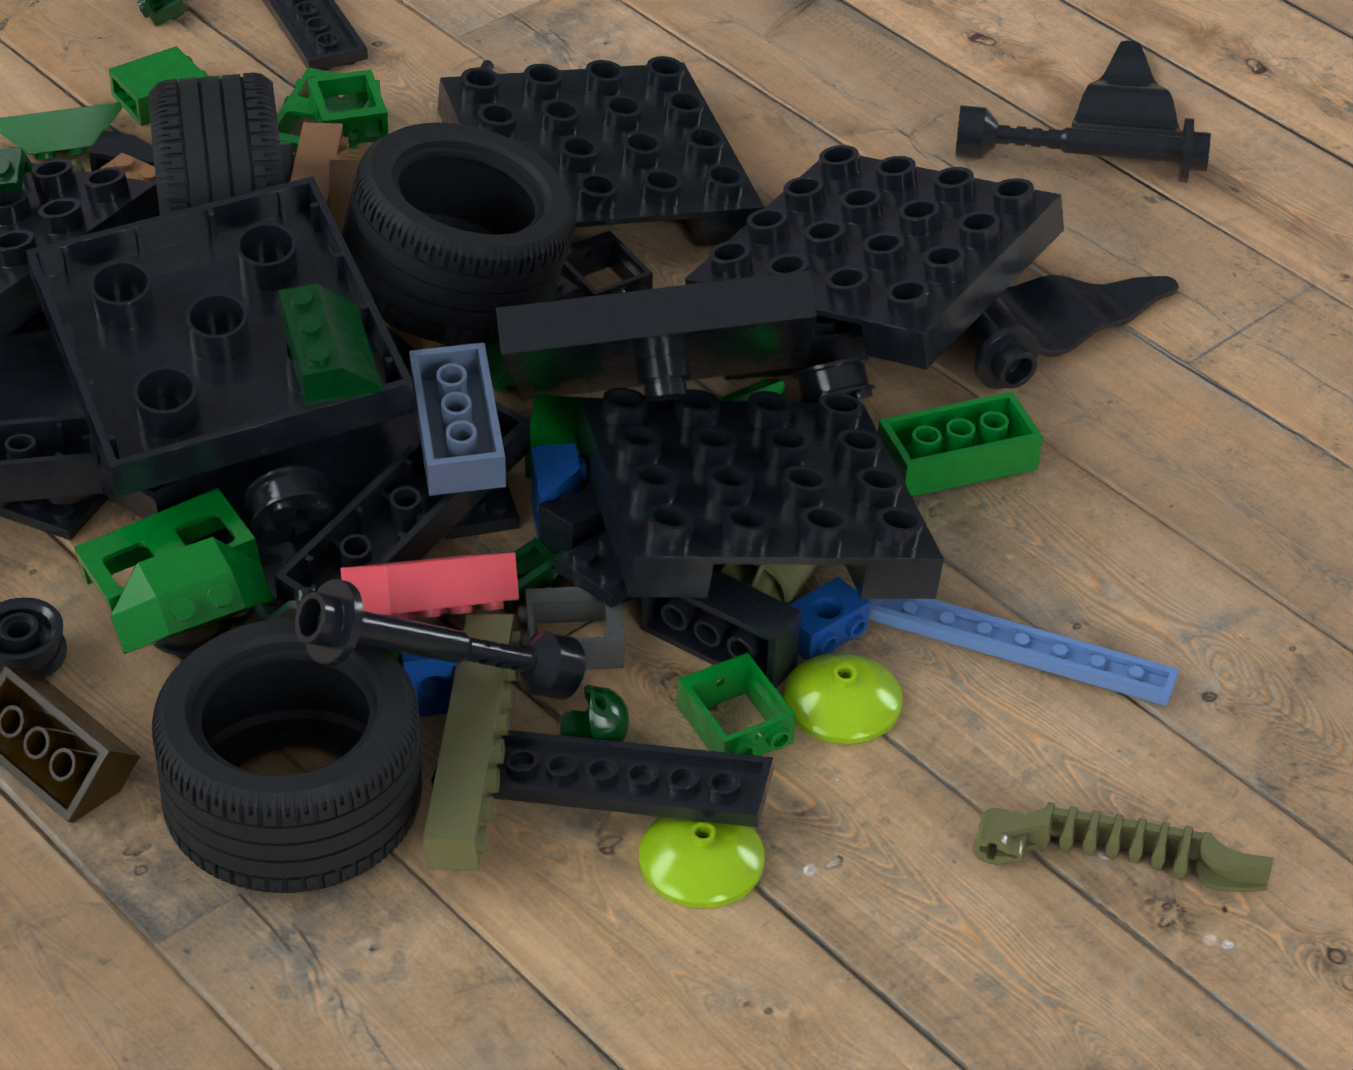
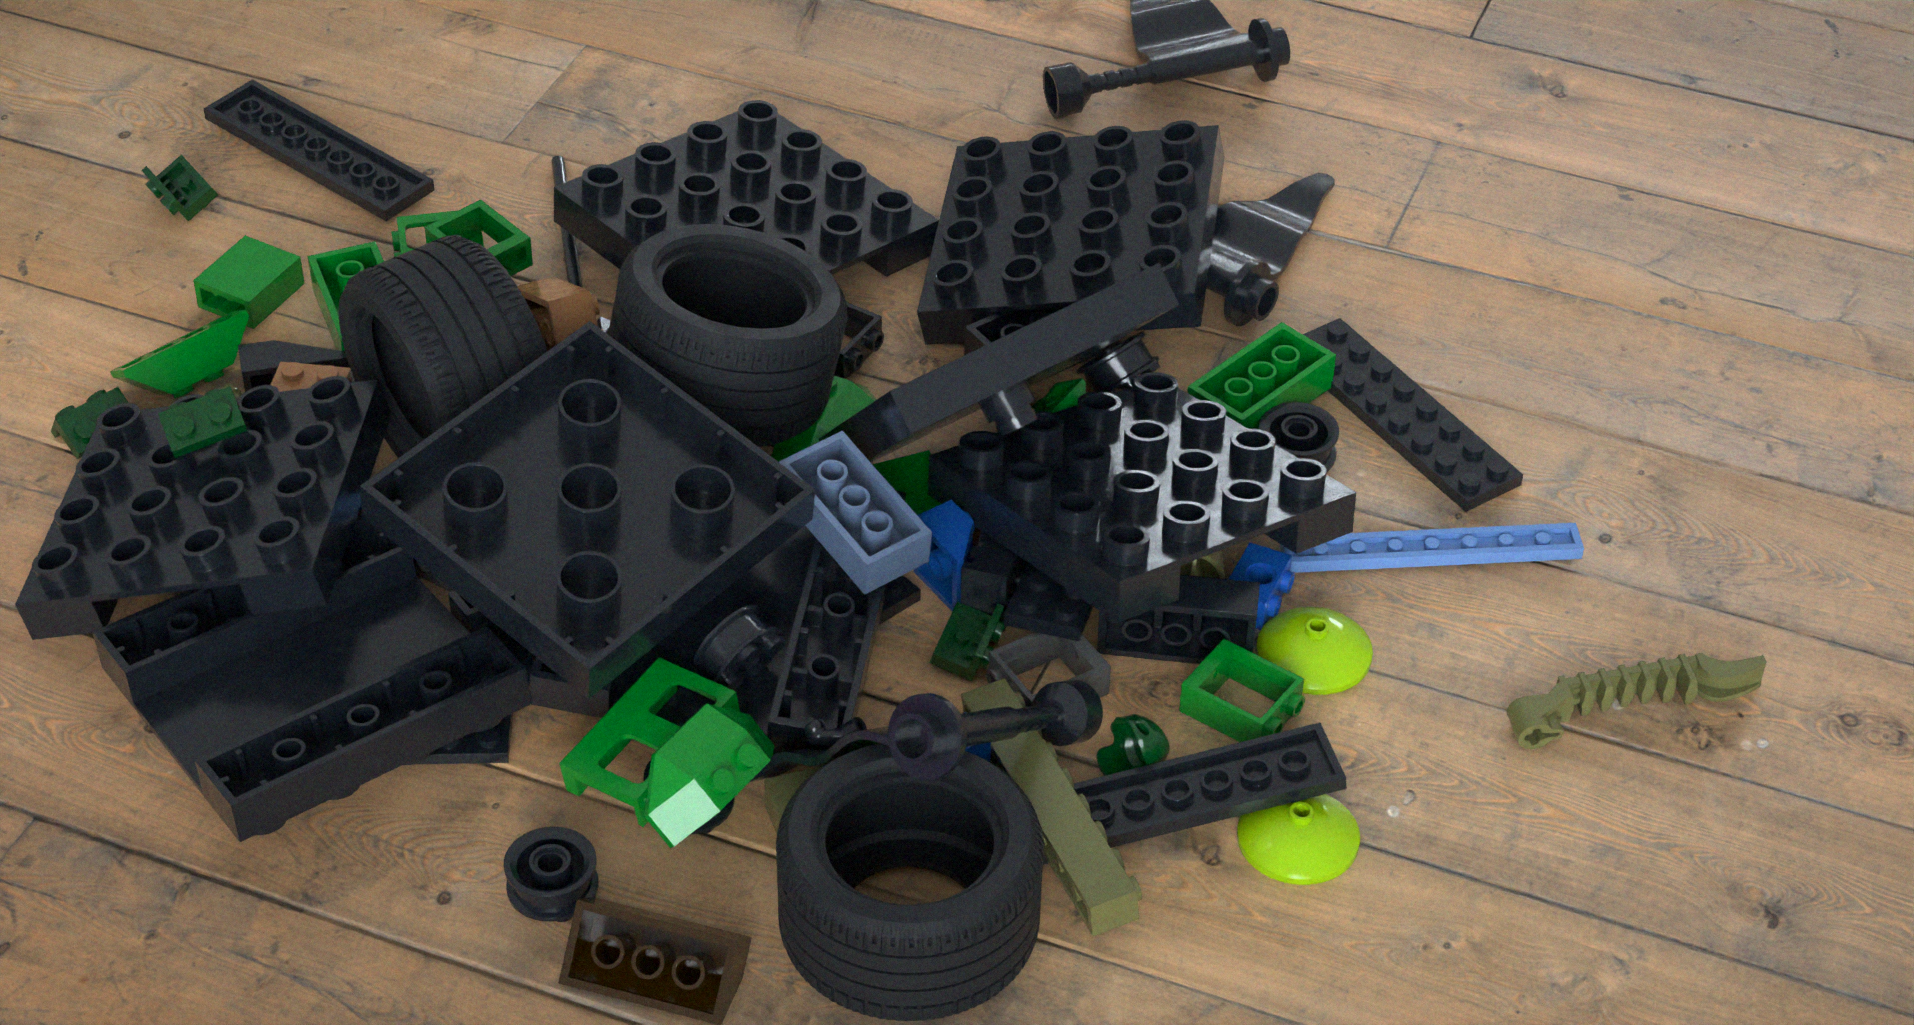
camera: 25 degrees left, 0 degrees up
dark green slope [278,284,382,406] -> none
coral brick [341,552,519,620] -> none
none -> black wheel [1259,402,1339,472]
none -> black plate [1303,318,1523,512]

